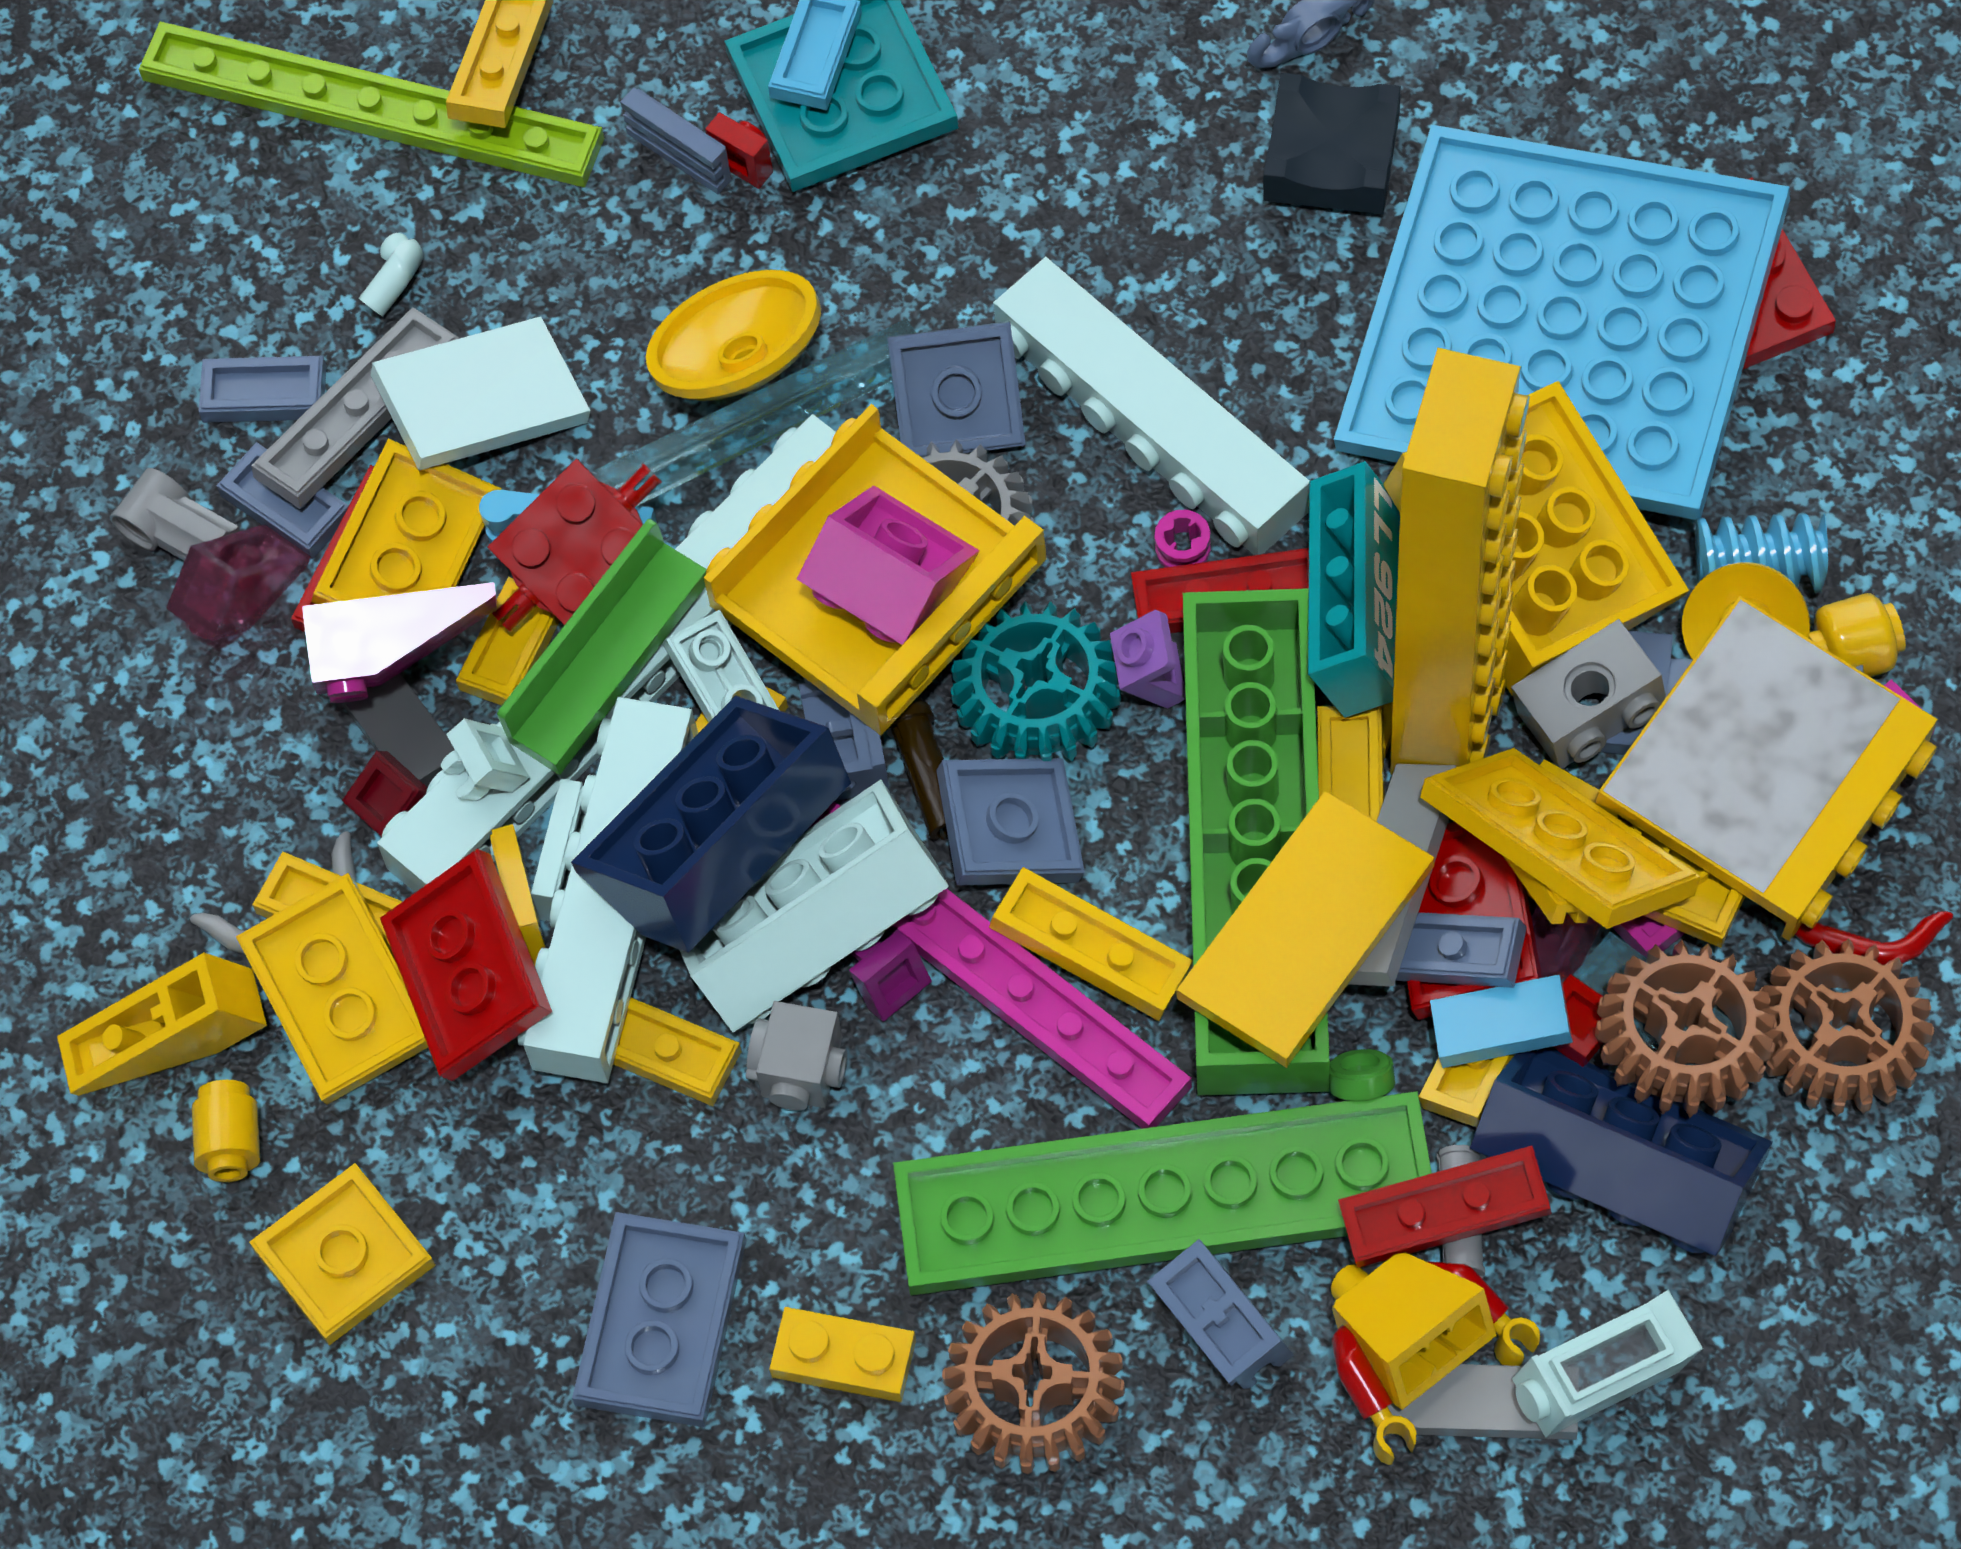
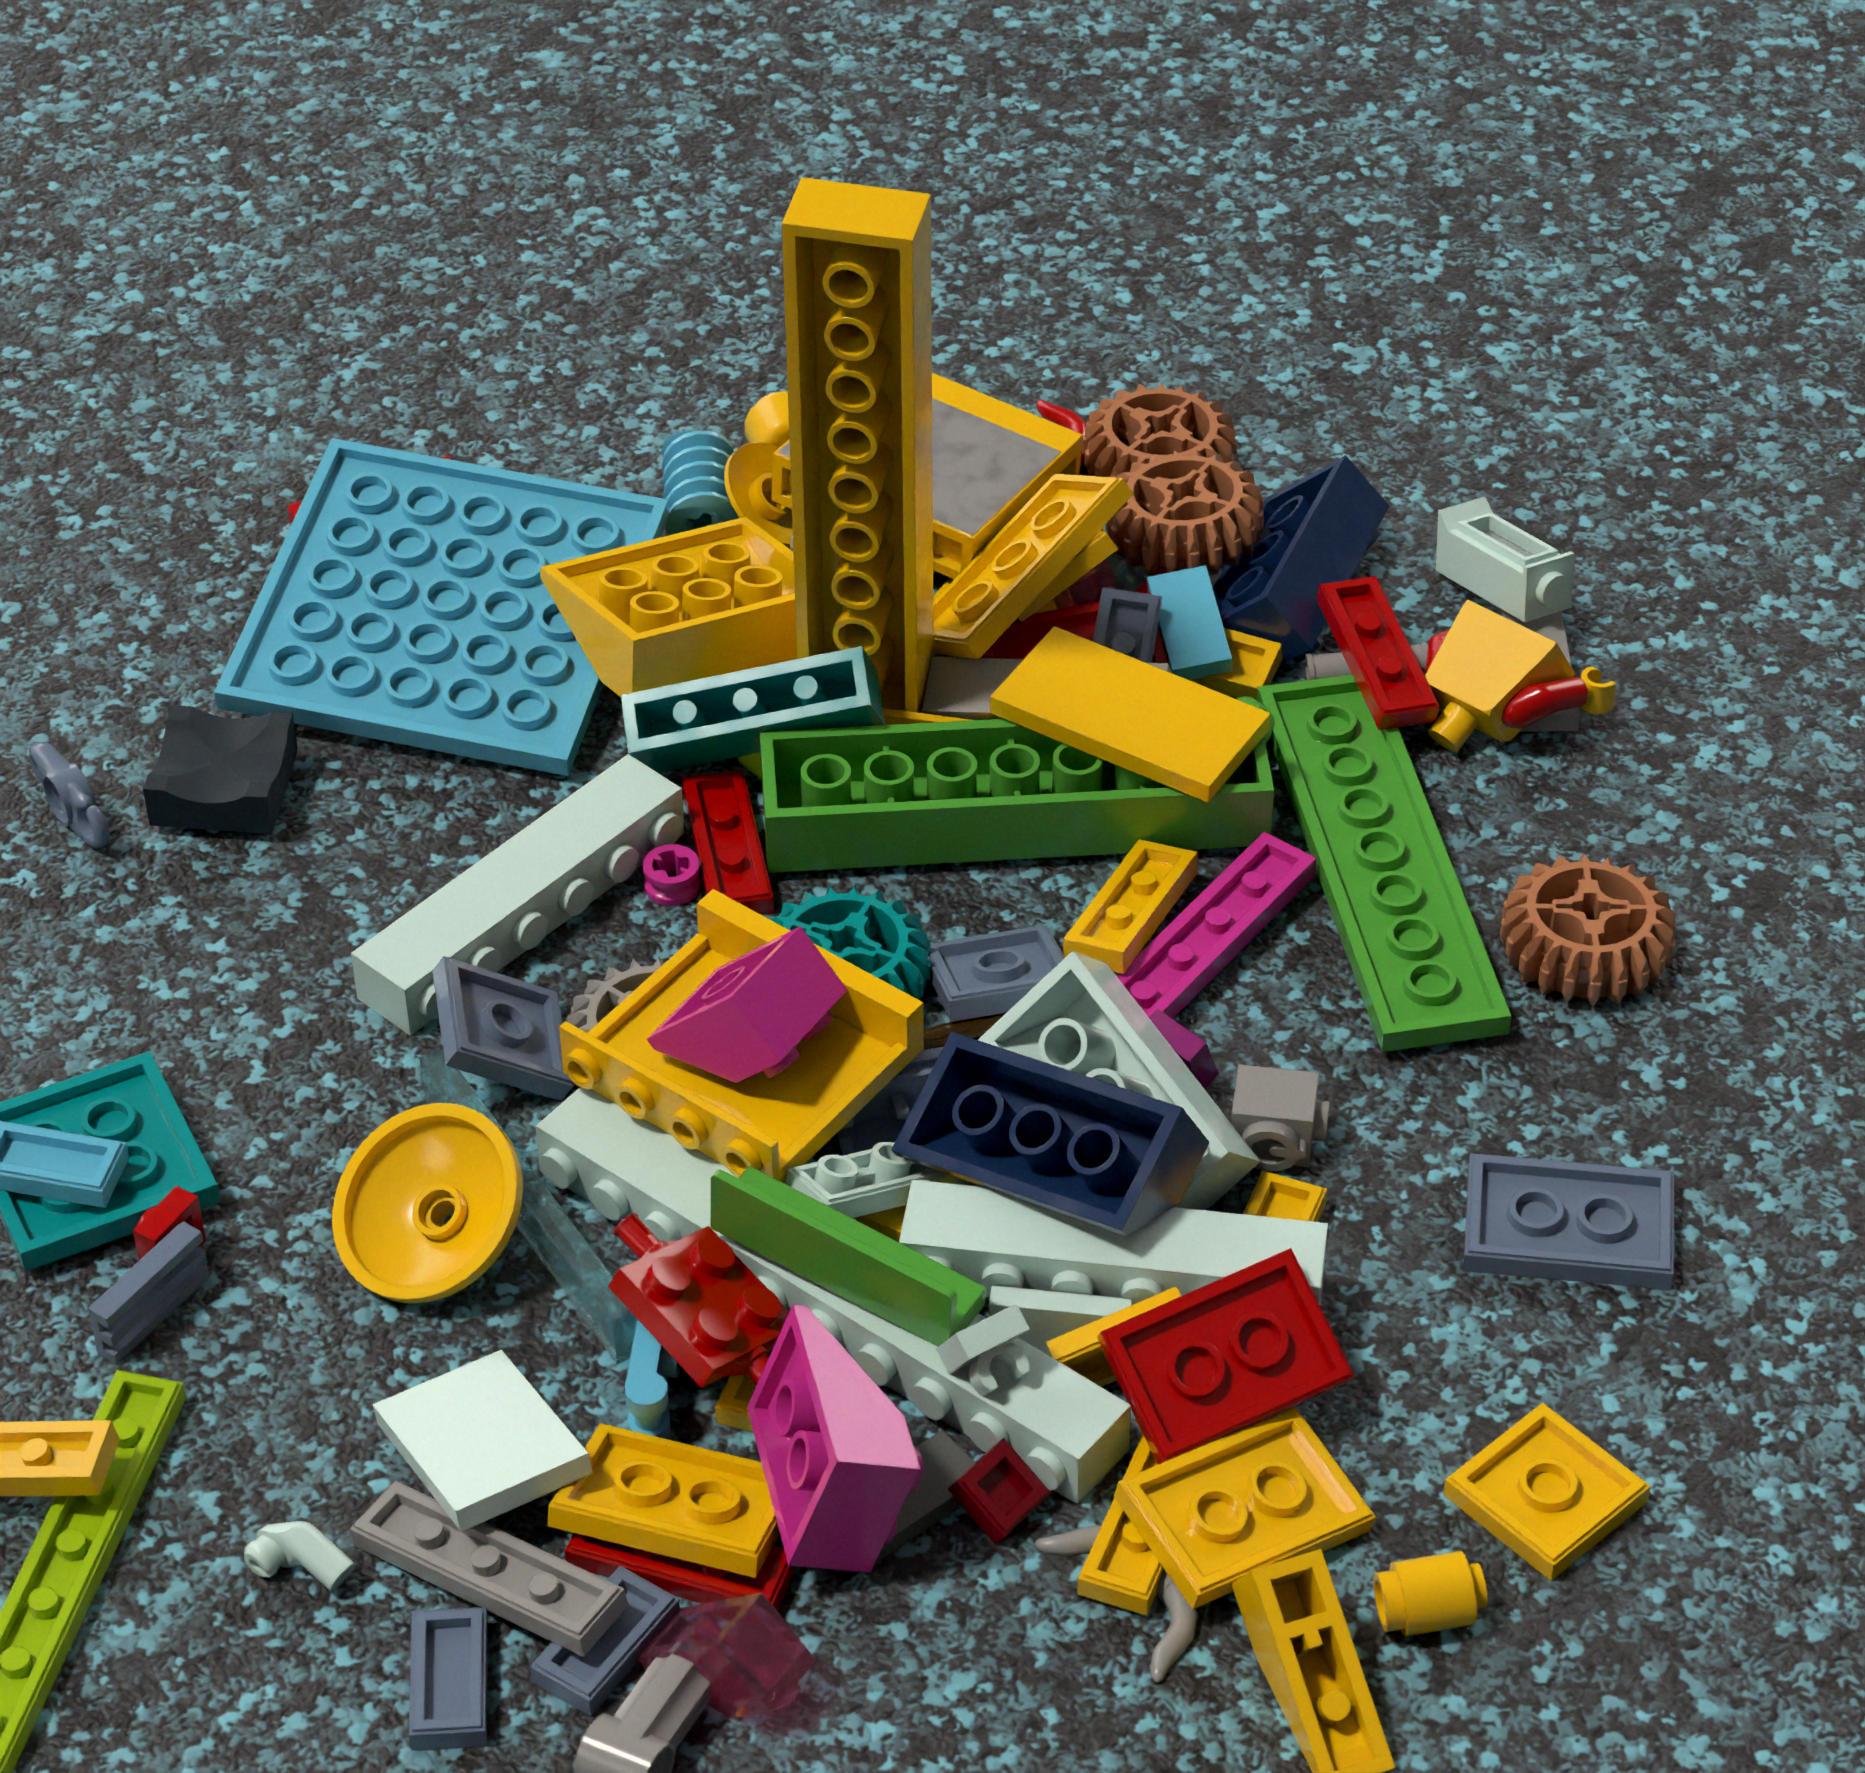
camera: 100 degrees left, 20 degrees down
yellow plate [769,1307,916,1403] -> none
medium lavender bracket [1110,610,1186,709] -> none
sand blue hinge [1147,1239,1294,1389] -> none

